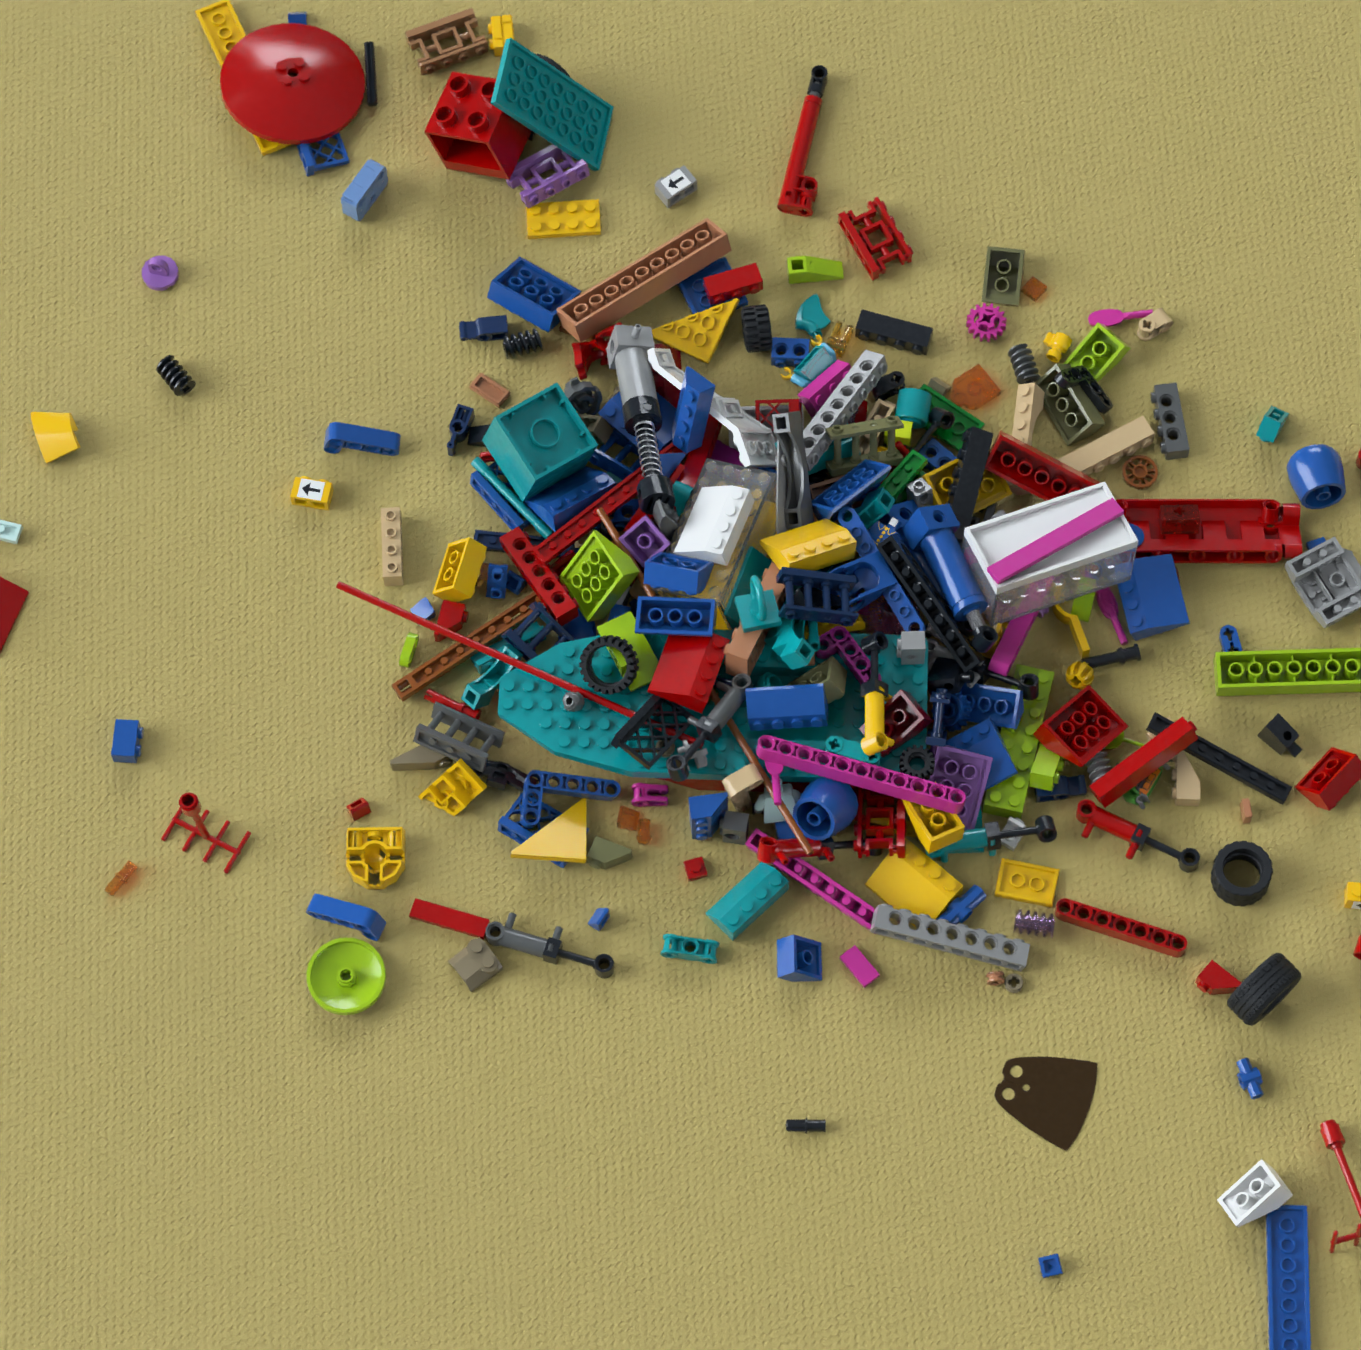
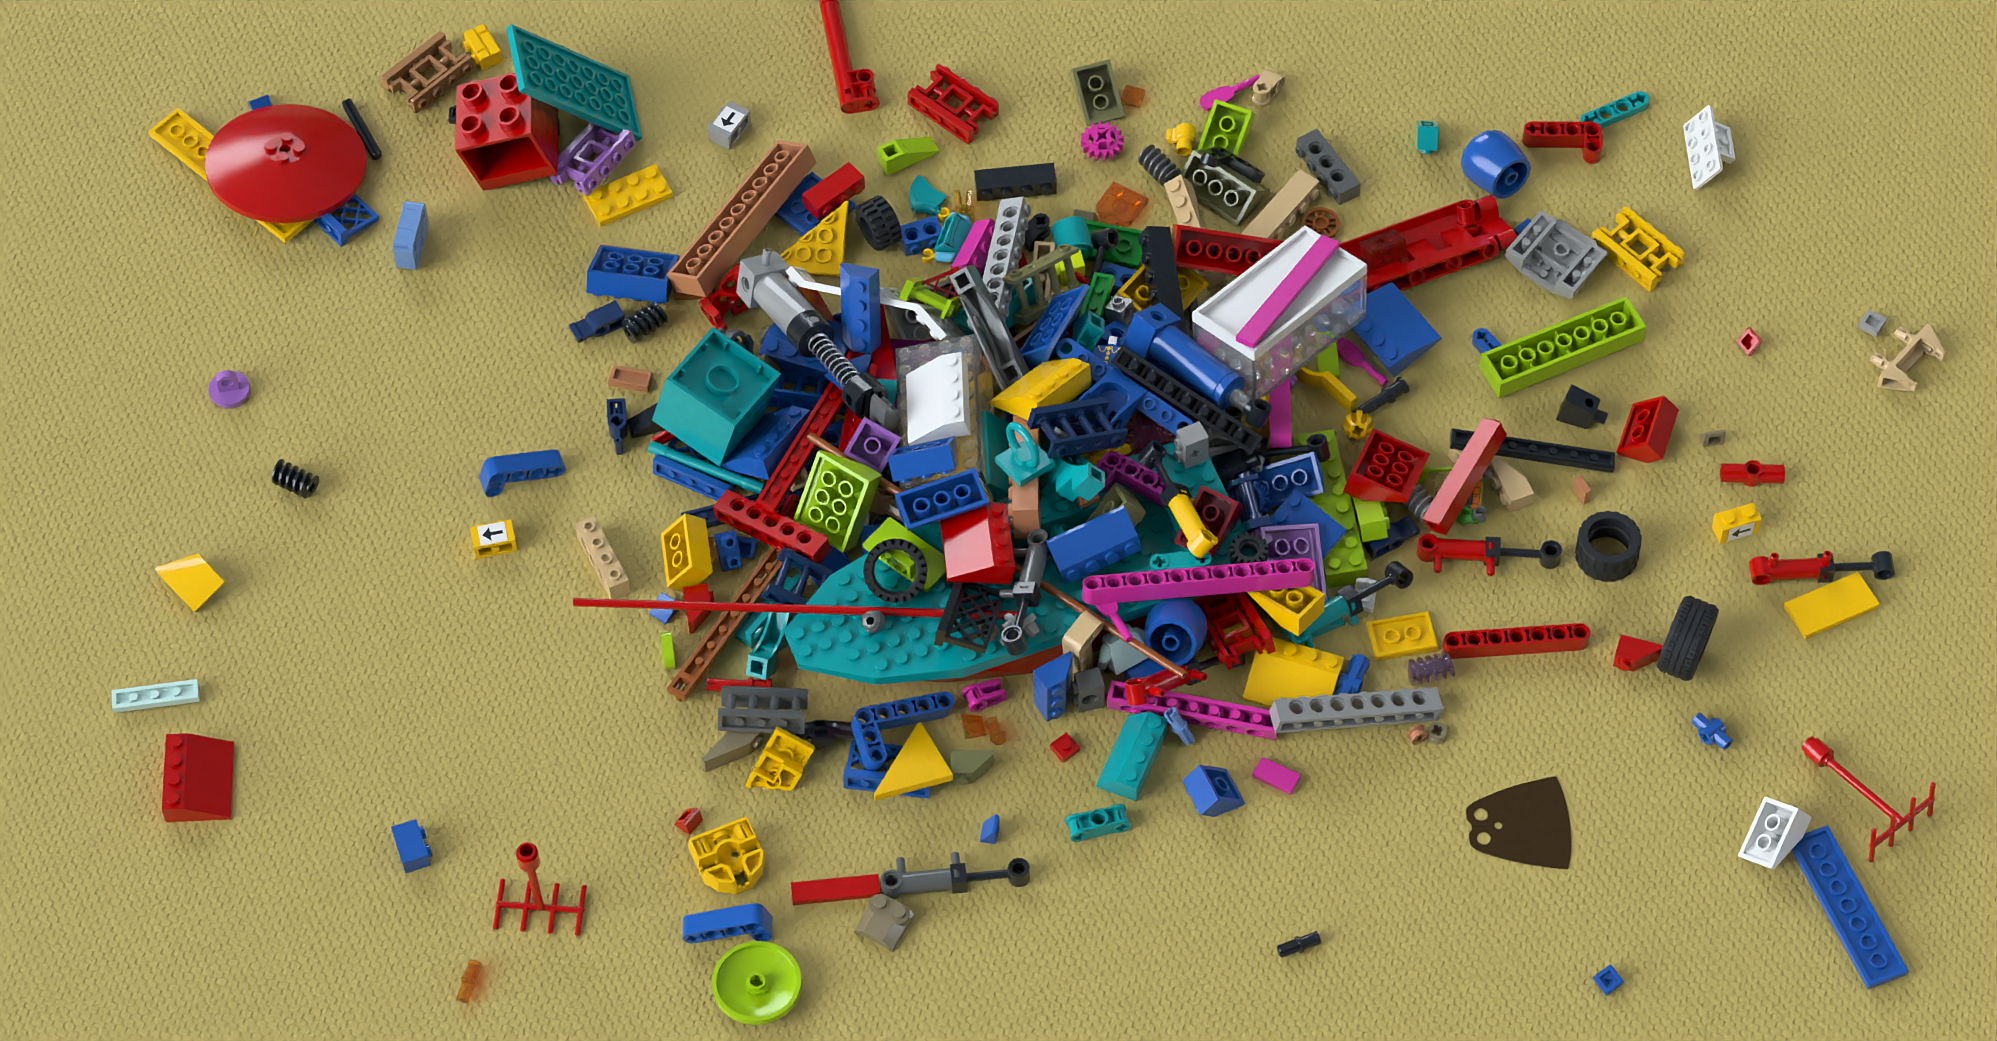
camera: 25 degrees left, 10 degrees down
none -> lime fence [899,277,962,320]
none -> medium blue axle [1164,707,1195,745]

